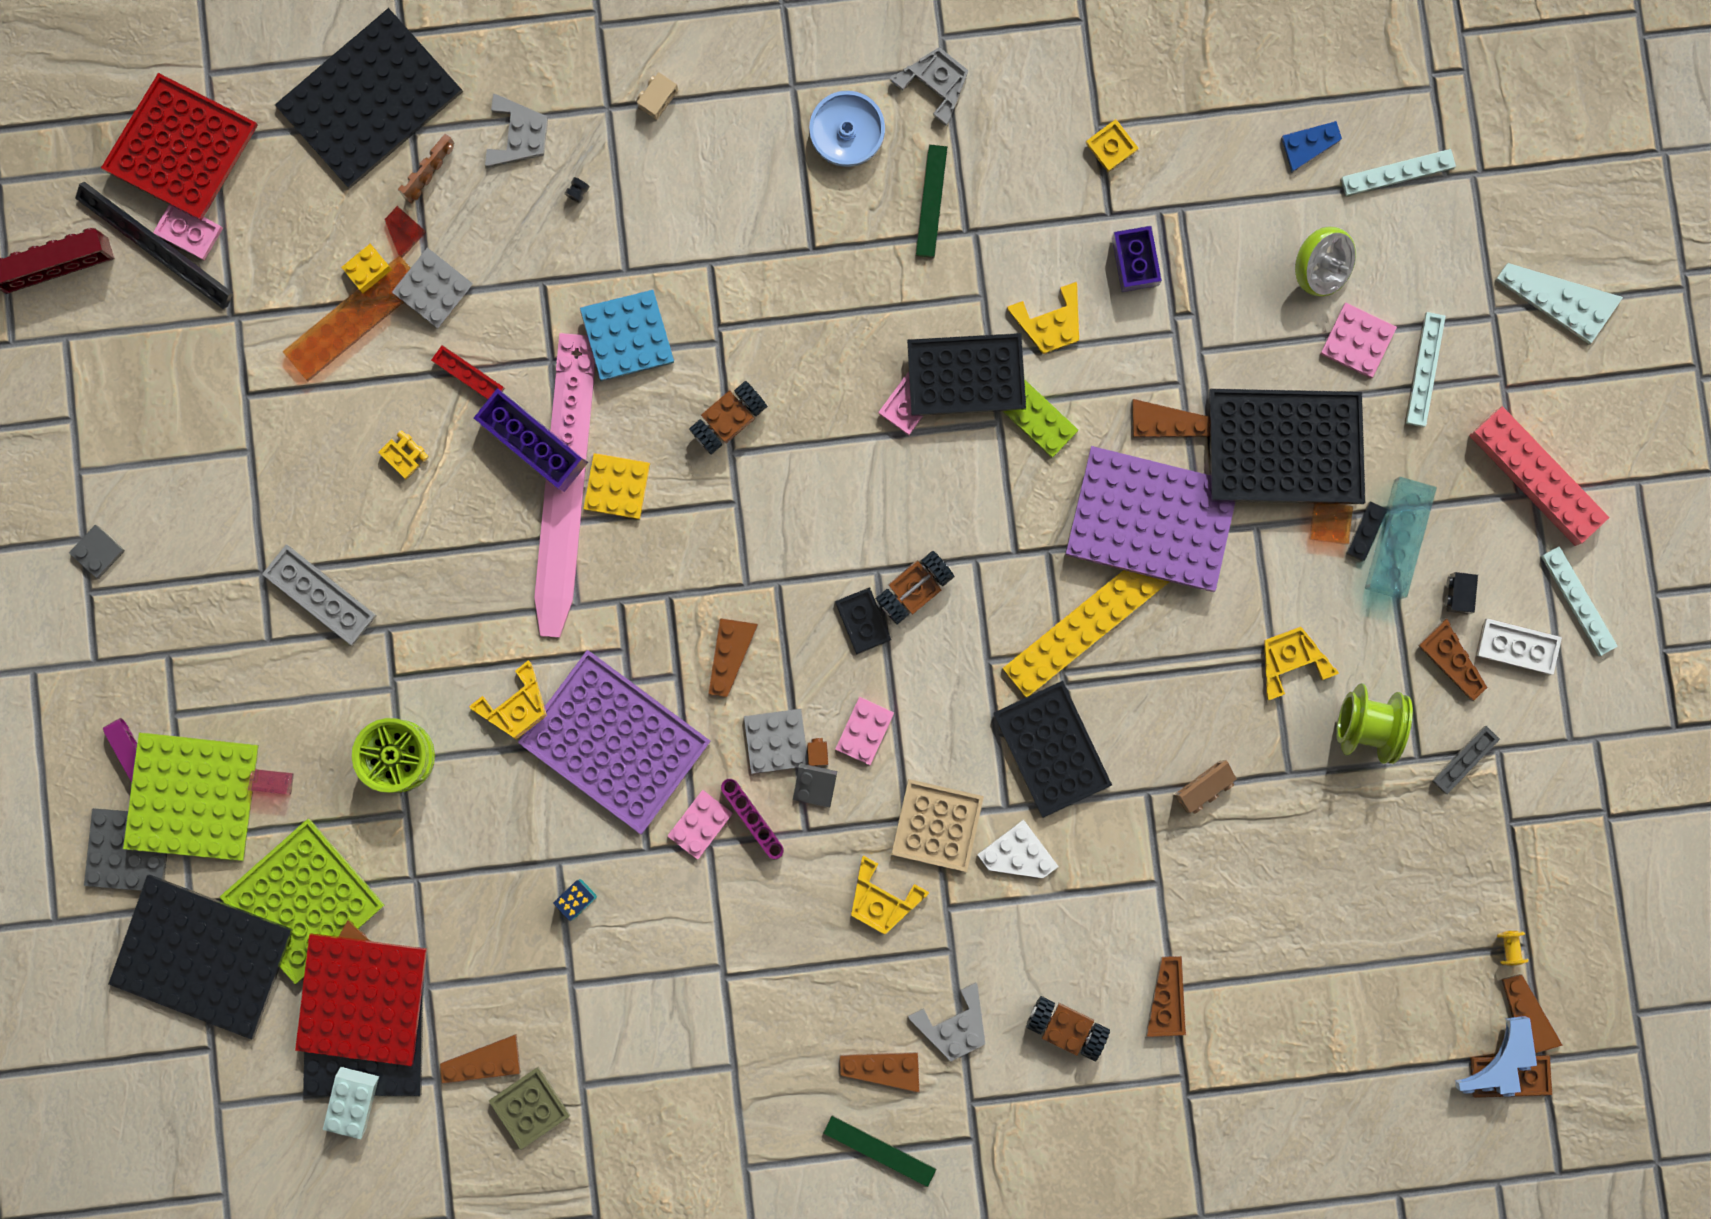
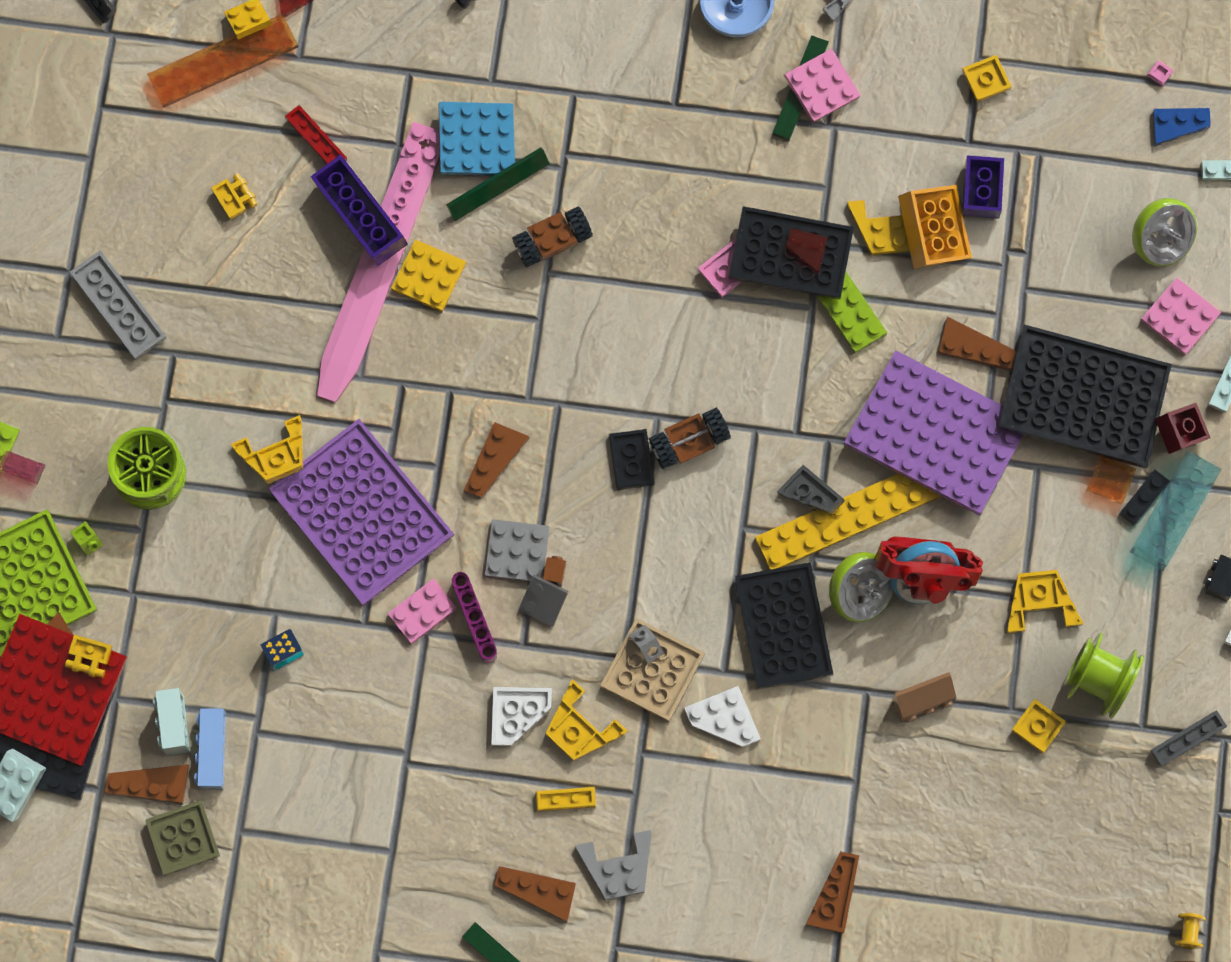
camera: 15 degrees right, 10 degrees down
light grey plate [392,247,473,328] -> none
bright pink plate [836,697,894,765] -> none
plate [1026,996,1110,1062] -> none
dark orange wing [1418,619,1488,701] -> none
none -> yellow plate [65,634,113,678]
none -> lime bracket [70,521,103,556]
none -> light aqua brick [153,688,190,756]
none -> light blue brick [194,709,226,789]
none -> dark green tile [446,147,550,221]
none -> white plate [491,687,552,746]
none -> yellow tile [536,787,596,812]
none -> light grey bracket [629,625,664,663]
none -> dark grey wing [777,465,845,515]
none -> bright pink plate [784,49,861,123]
none -> clear red wing [786,228,828,273]
none -> flat silver wheel [829,552,894,622]
none -> red piece [874,536,983,604]
none -> light orange slope [898,185,972,269]
none -> yellow plate [1011,698,1067,753]
none -> bright pink tile [1147,60,1174,86]
none -> dark red brick [1155,403,1211,454]

